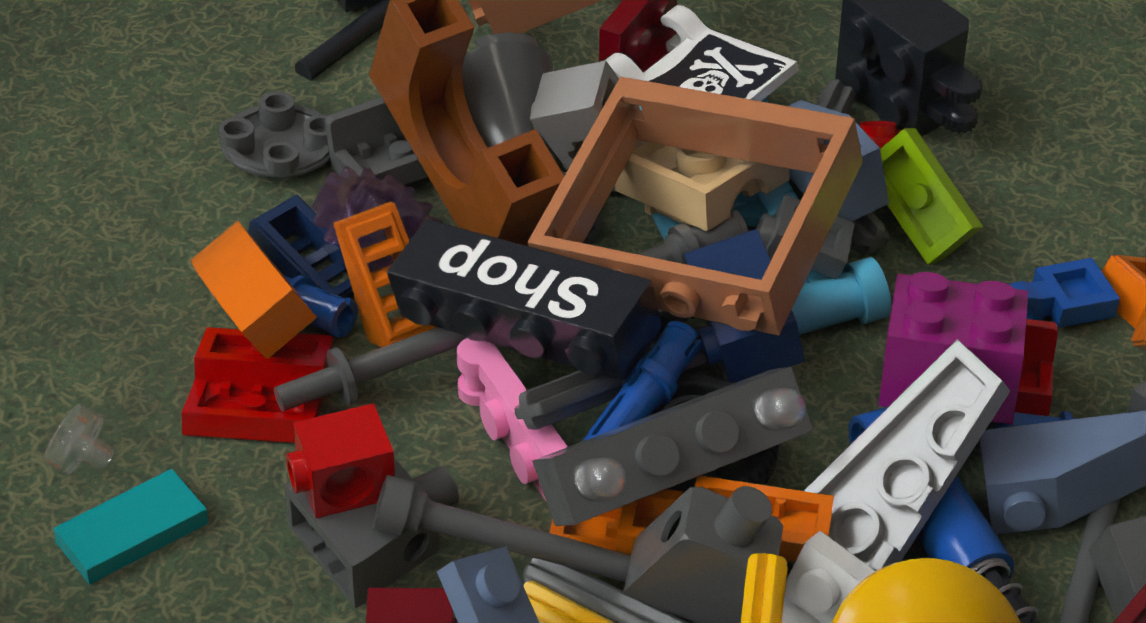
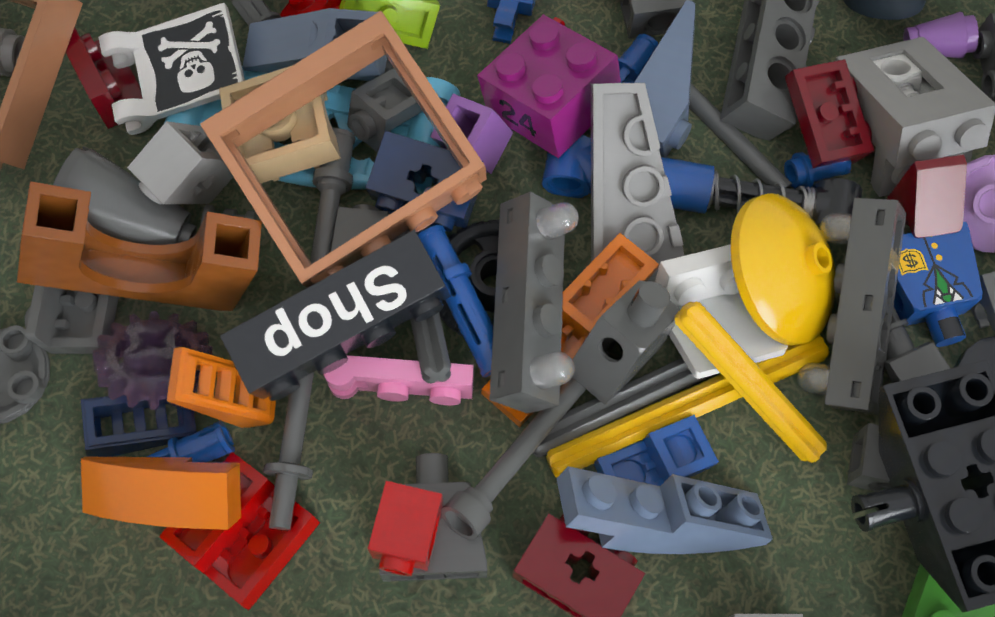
camera: 60 degrees left, 25 degrees up
none -> medium lavender brick [430,94,513,174]

